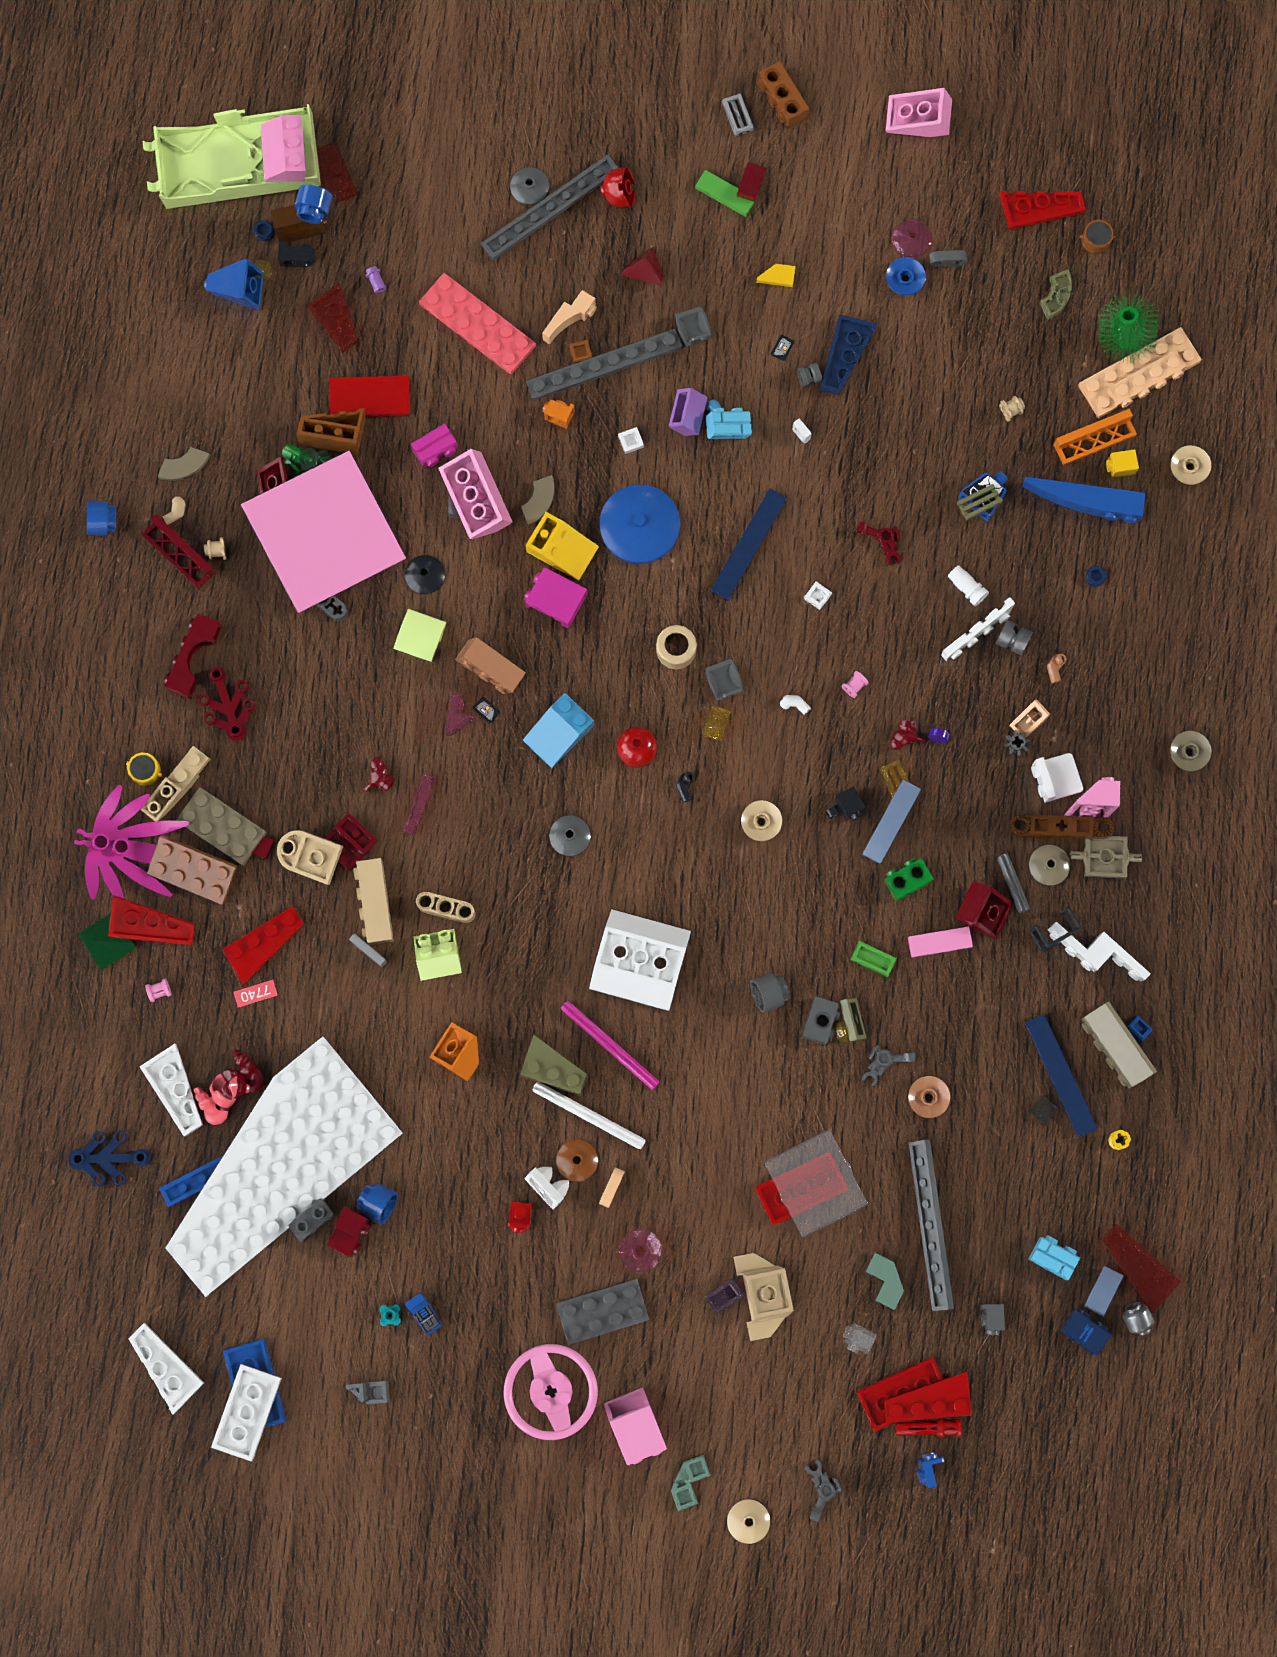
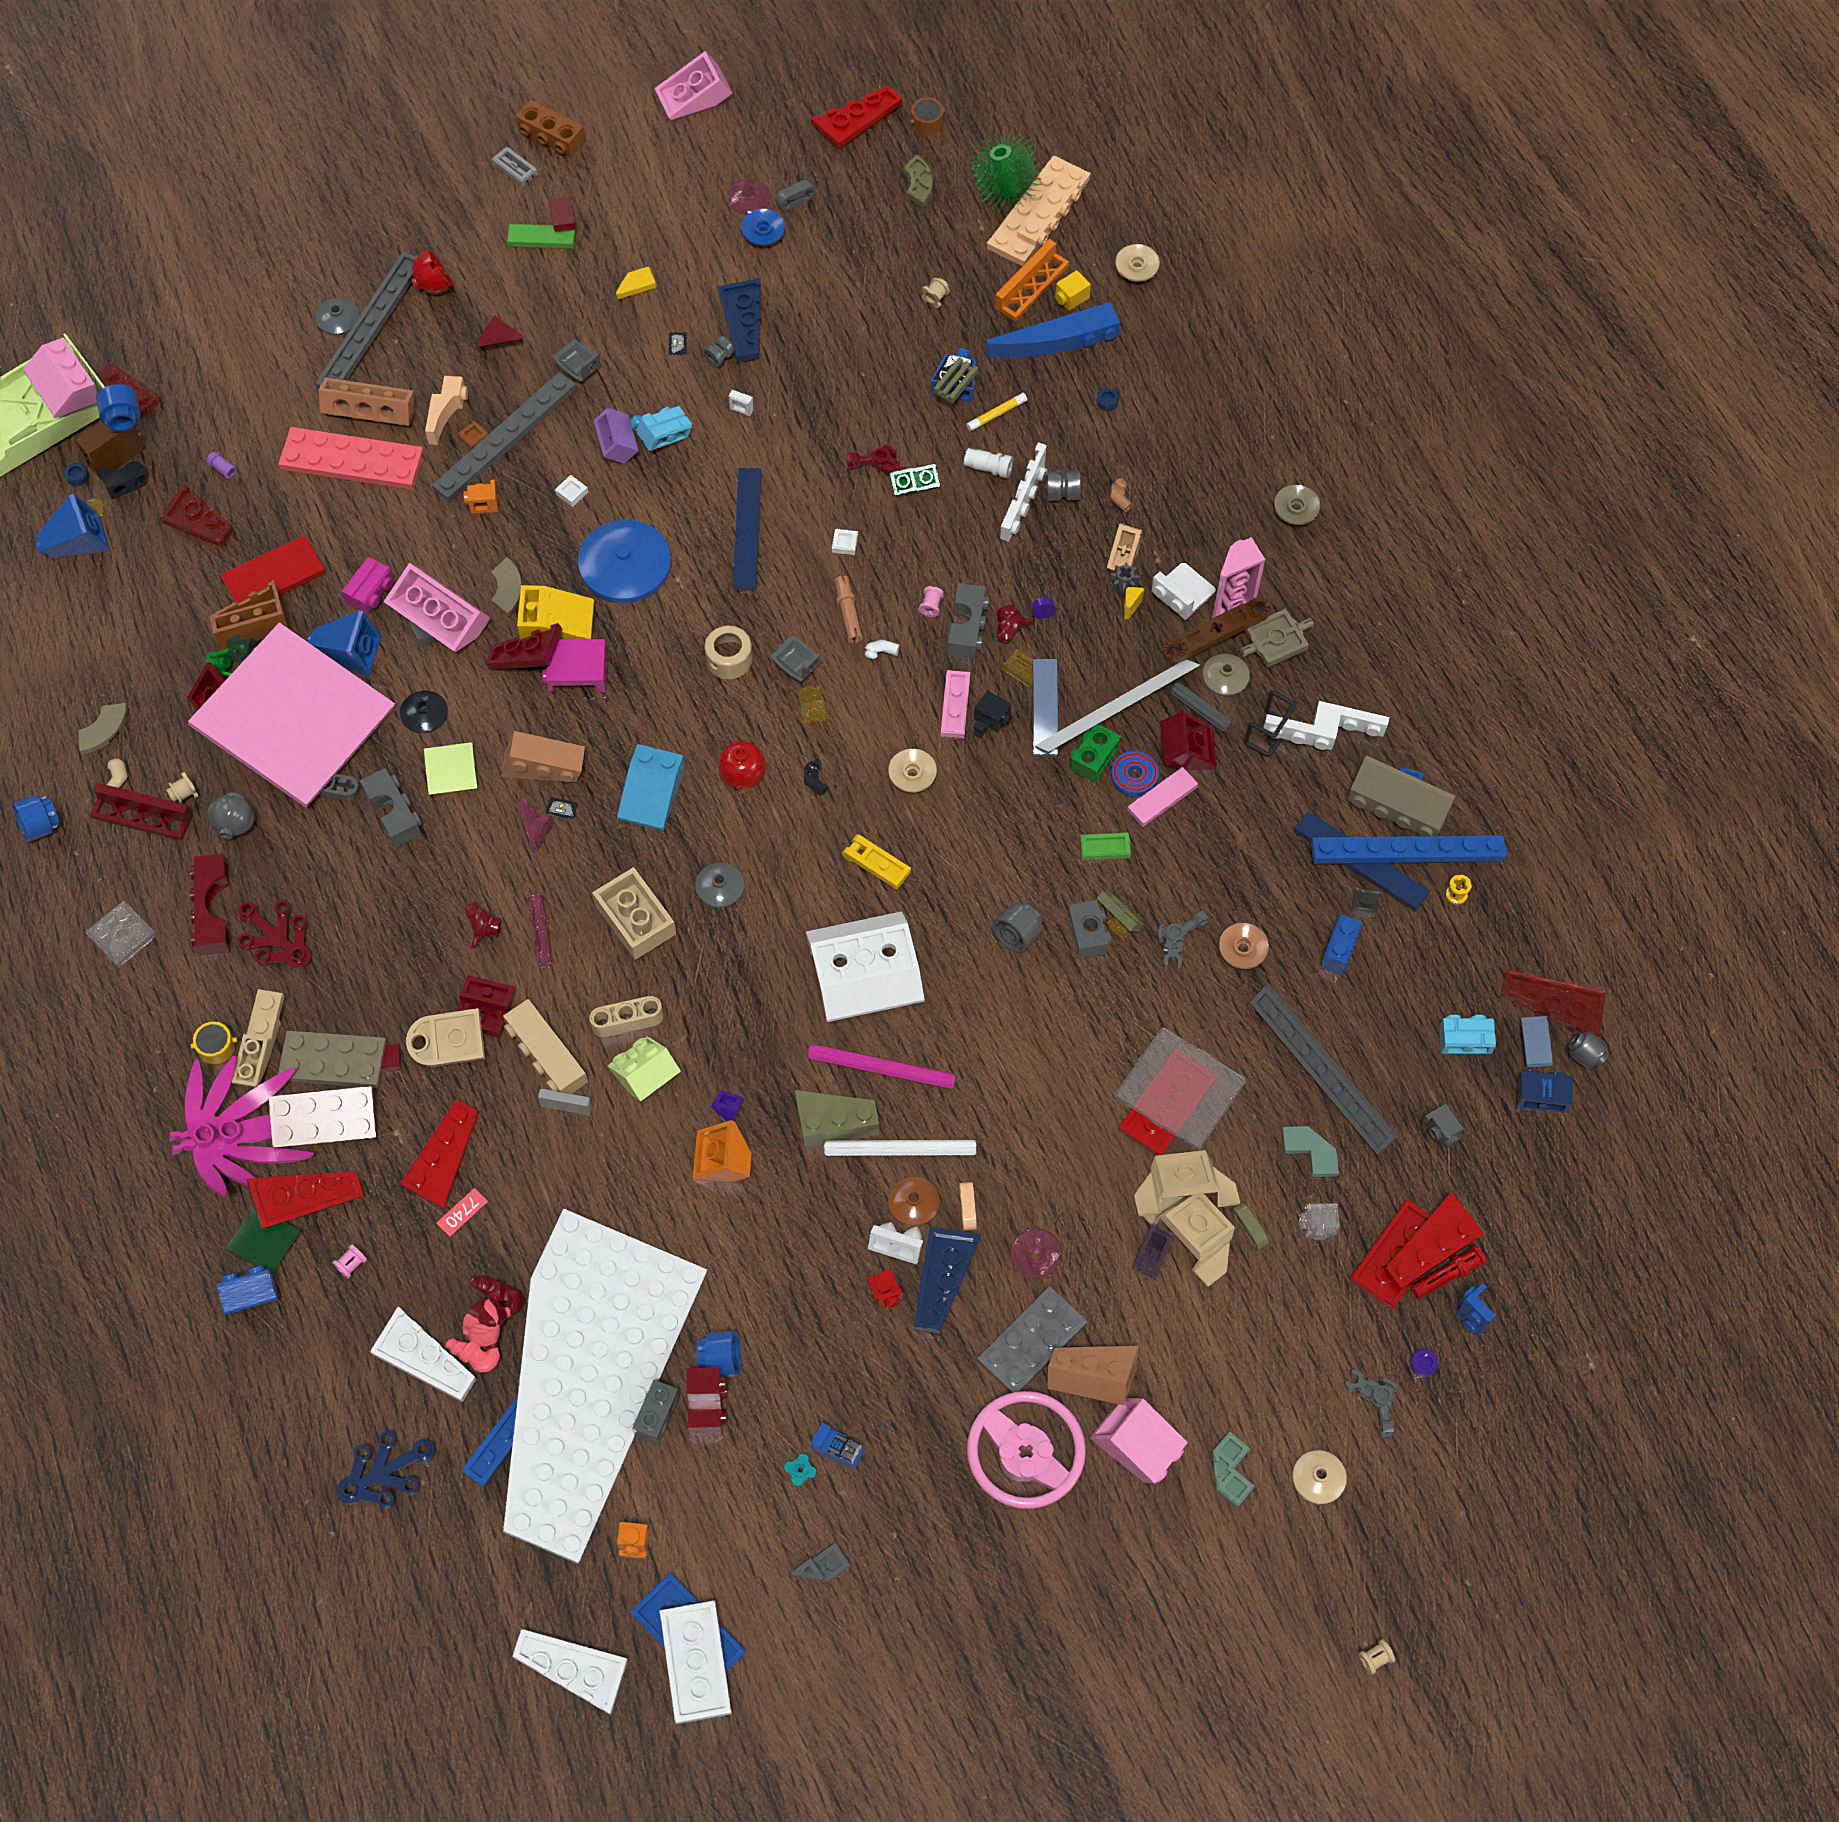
camera: 30 degrees left, 15 degrees down
none -> clear plate [85,901,157,968]
none -> dark grey plant [207,793,255,839]
none -> blue brick [216,1265,279,1315]
none -> blue slope [308,611,382,676]
none -> nougat brick [319,378,415,426]
none -> dark grey arch [359,768,422,847]
none -> dark red wing [485,623,562,670]
none -> tan brick [592,867,676,960]
none -> orange brick [617,1522,650,1559]
none -> dark purple slope [711,1090,744,1121]
none -> nougat pin [834,576,863,644]
none -> yellow plate [842,834,911,890]
none -> slope [890,464,940,496]
none -> dark blue wing [914,1227,981,1333]
none -> bright pink tile [941,670,970,738]
none -> dark grey arch [948,583,989,658]
none -> yellow bar [966,393,1027,431]
none -> white sticker [1035,660,1200,752]
none -> nougat wedge [1047,1346,1139,1406]
none -> blue tile [1111,751,1159,797]
none -> yellow slope [1124,587,1144,619]
none -> tan piece [1134,1150,1240,1216]
none -> olive beam [1231,1203,1269,1251]
none -> blue plate [1311,835,1507,864]
none -> blue brick [1320,915,1362,975]
none -> dark purple tile [1410,1349,1438,1377]

